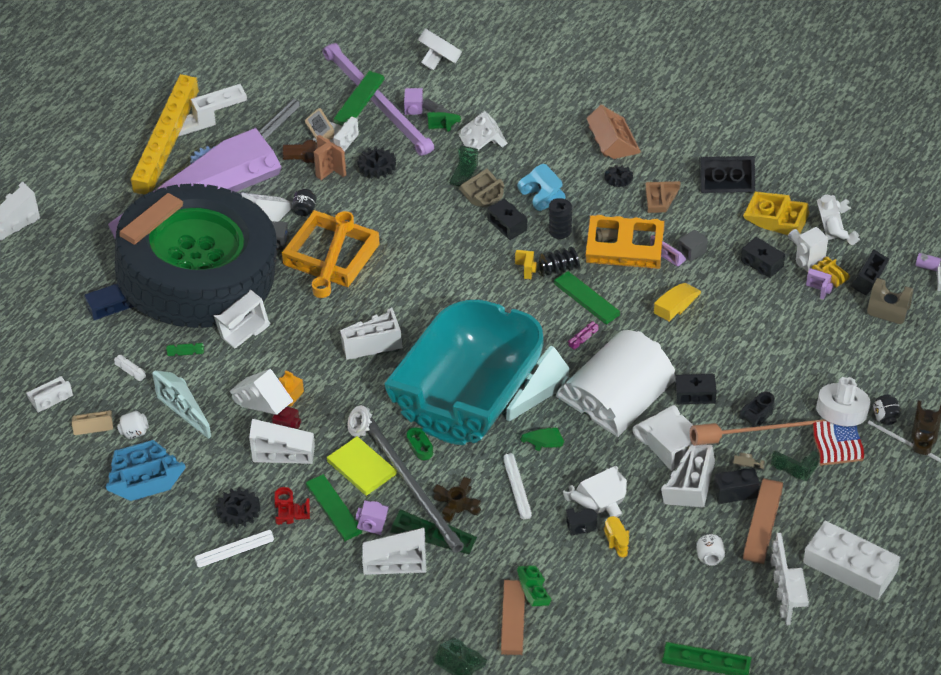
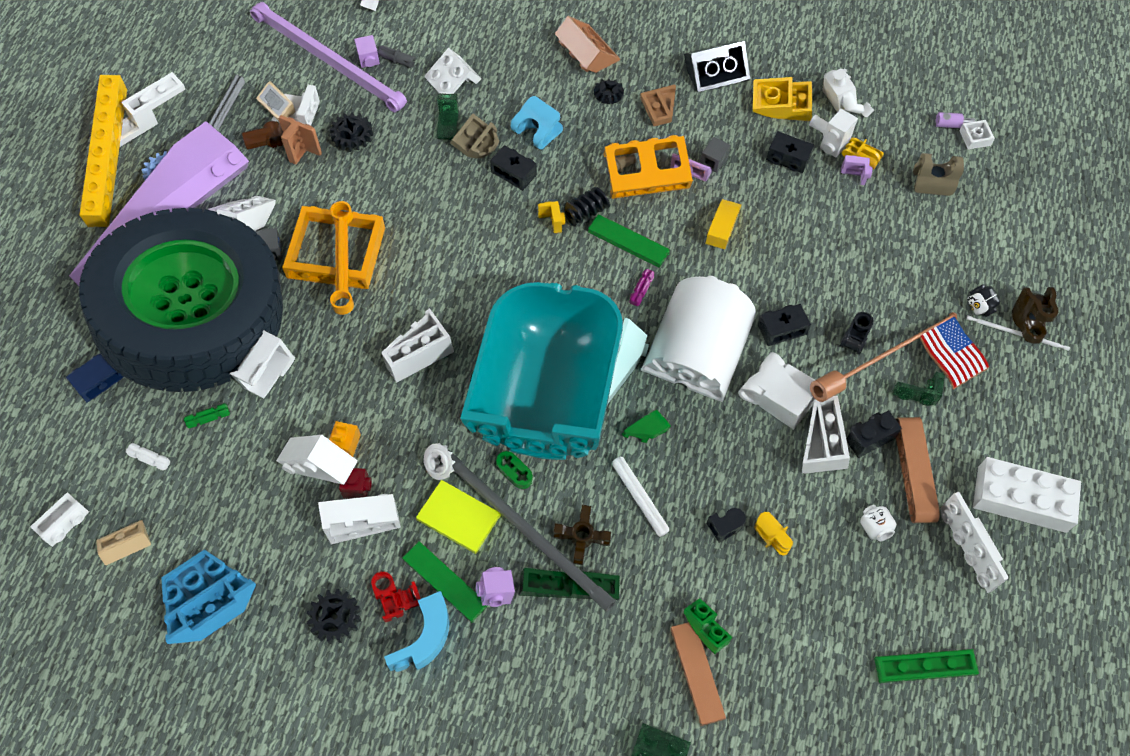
camera: 20 degrees left, 15 degrees up
white head [117,411,149,439] -> none
nougat tile [120,193,183,245] -> none
light aqua wedge [152,371,211,439] -> none
white axle [194,530,274,567] -> none
black head [291,189,317,216] -> none
green tile [333,71,385,126] -> none
white wedge [363,528,426,575] -> none
green slope [427,112,461,132] -> none
black piece [549,198,572,239] -> none
white torso [563,466,627,517] -> none
dark tan plate [733,452,765,470] -> none
white piece [816,377,870,426] -> none
black brick [850,249,889,296] -> none
none -> medium azure arch [384,591,449,672]

